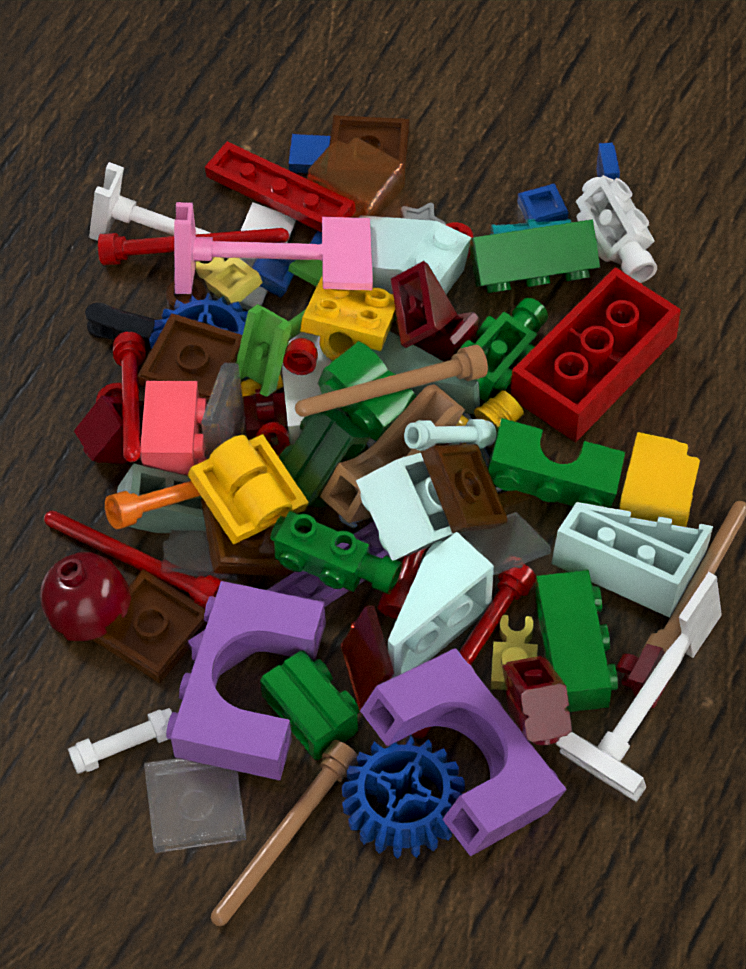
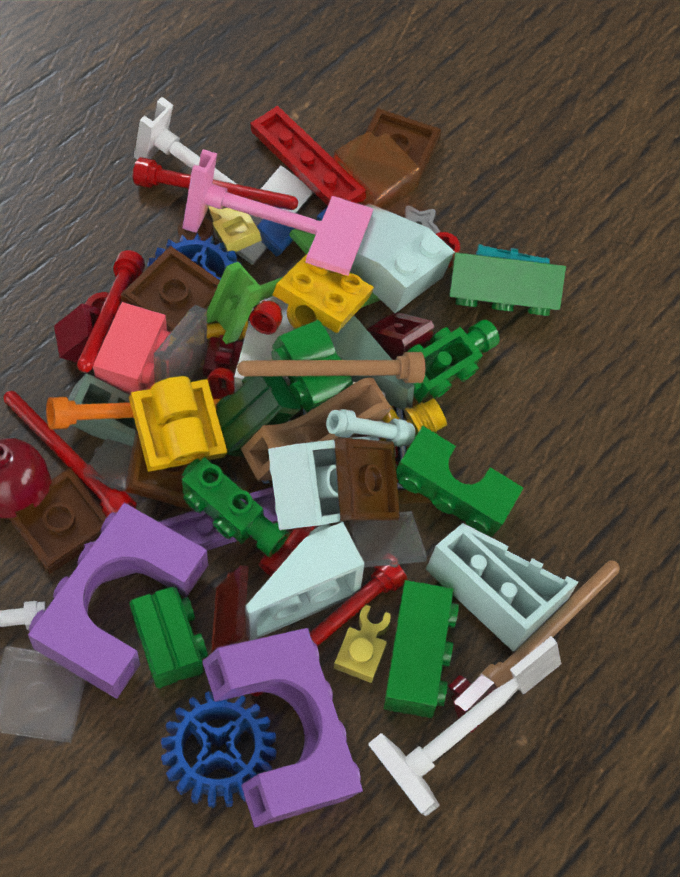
camera: 10 degrees right, 5 degrees up
black bar [85,302,157,349] -> none
medium nougat piece [211,740,358,926] -> none
blue tile [289,134,331,175] -> none
dark red slope [391,261,458,348] -> none
dark red brick [502,656,572,745] -> none
red brick [511,267,681,443] -> none
blue tile [517,183,569,222] -> none
white brick [576,175,657,283] -> none
blue tile [596,143,620,180] -> none
yellow piece [619,432,700,527] -> none

